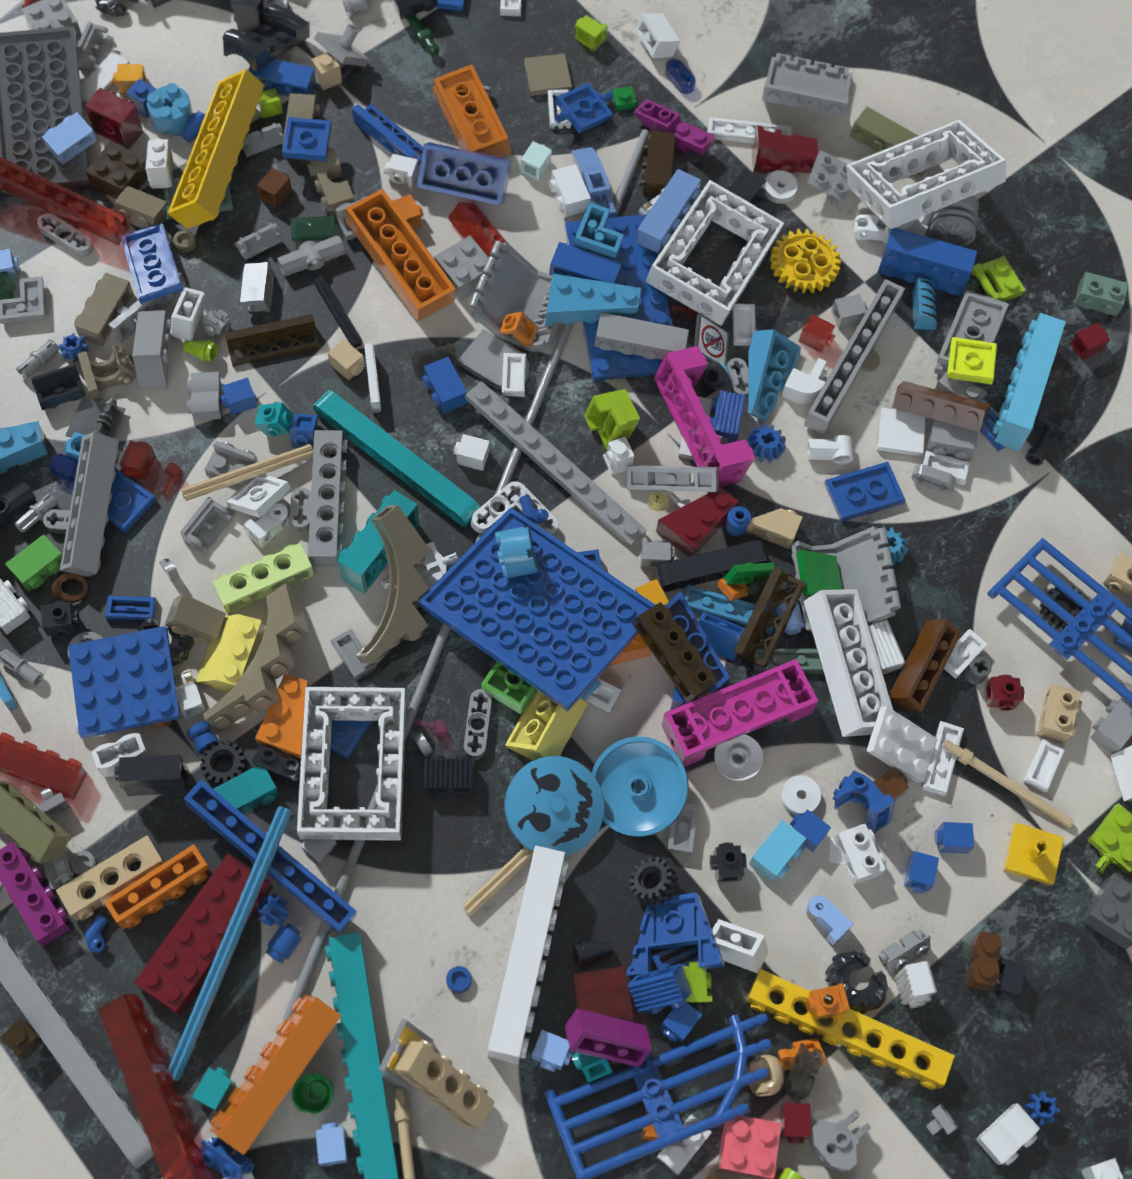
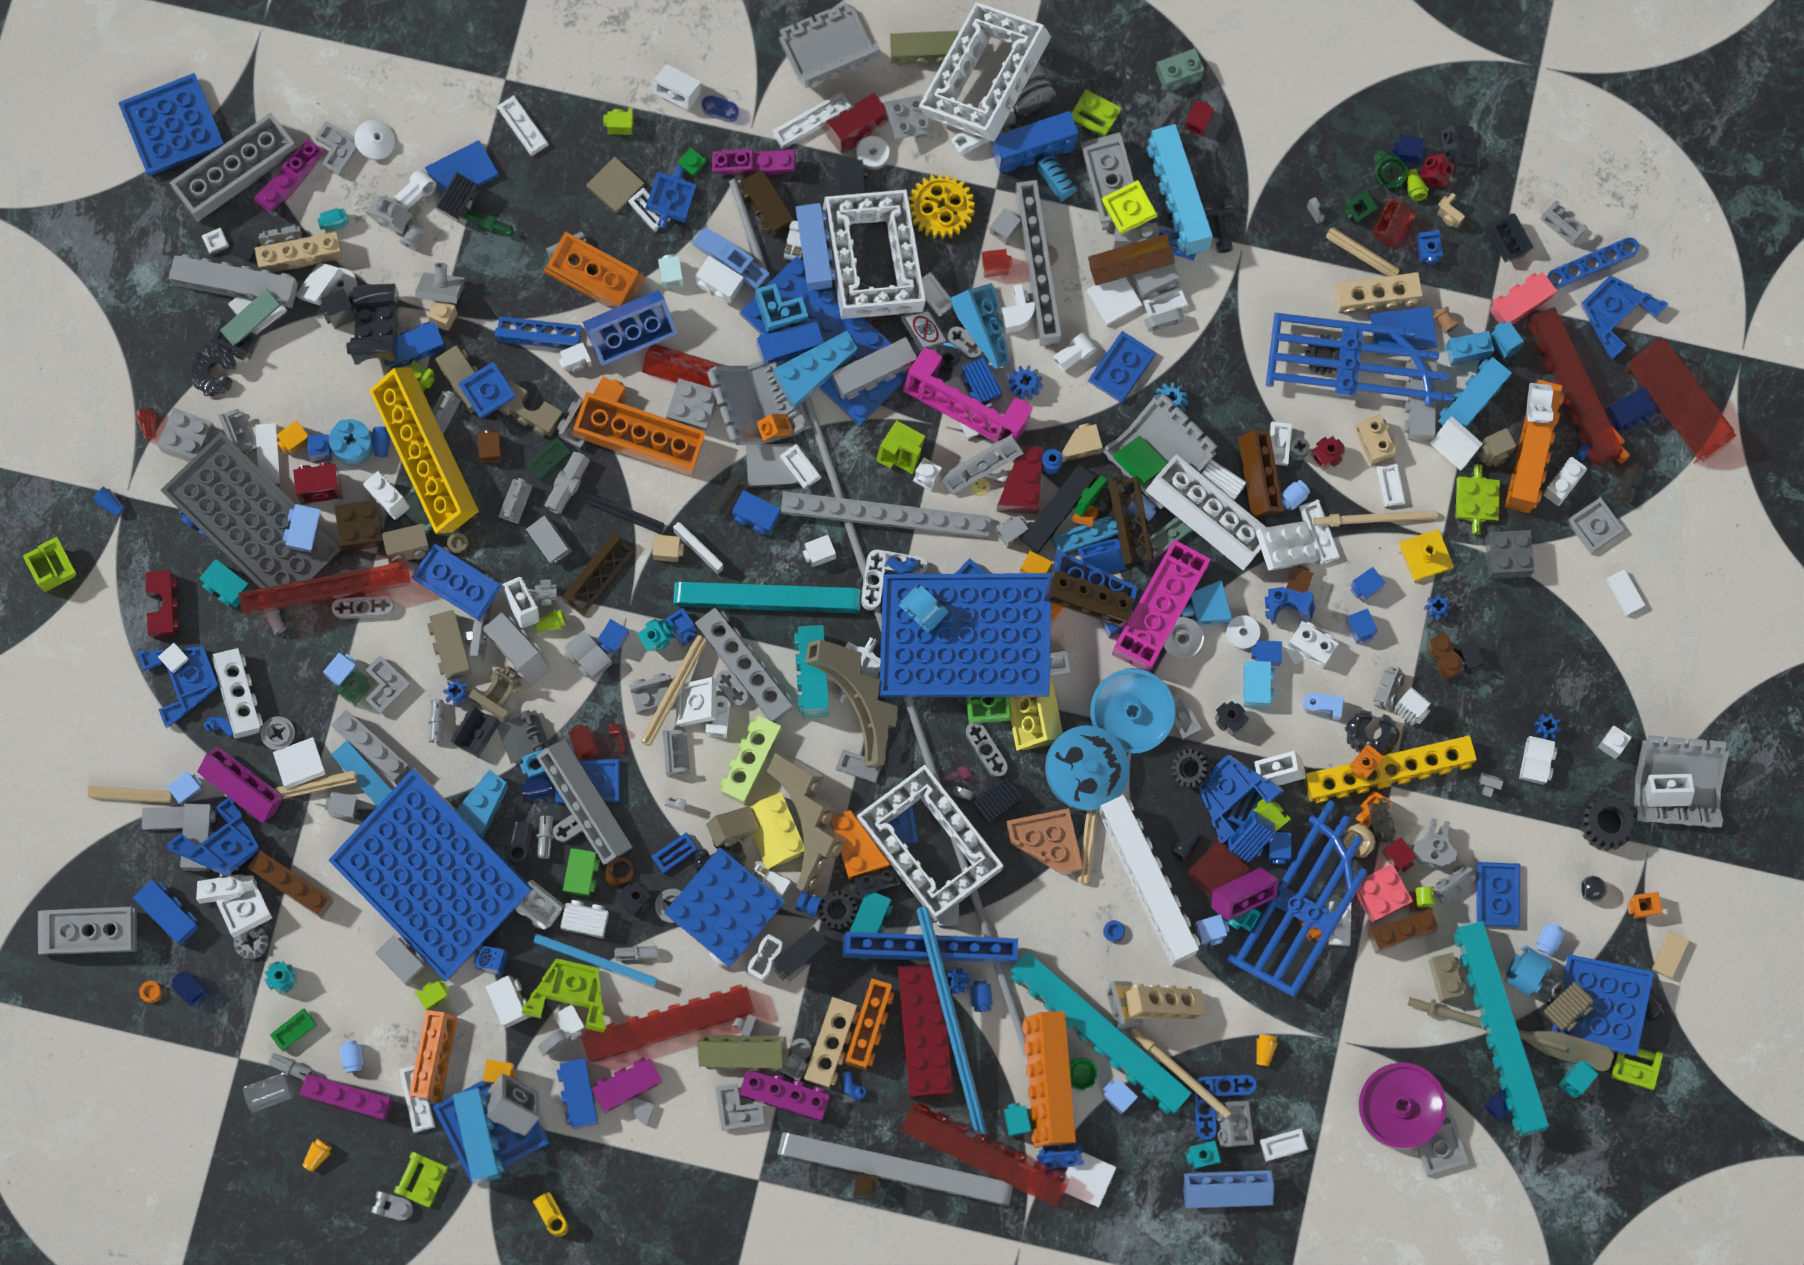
camera: 35 degrees left, 10 degrees up
none -> nougat plate [1006,808,1083,875]
none -> dark azure torso [1181,581,1232,626]
none -> light blue brick [1281,480,1310,510]
none -> blue gear [1423,594,1451,622]

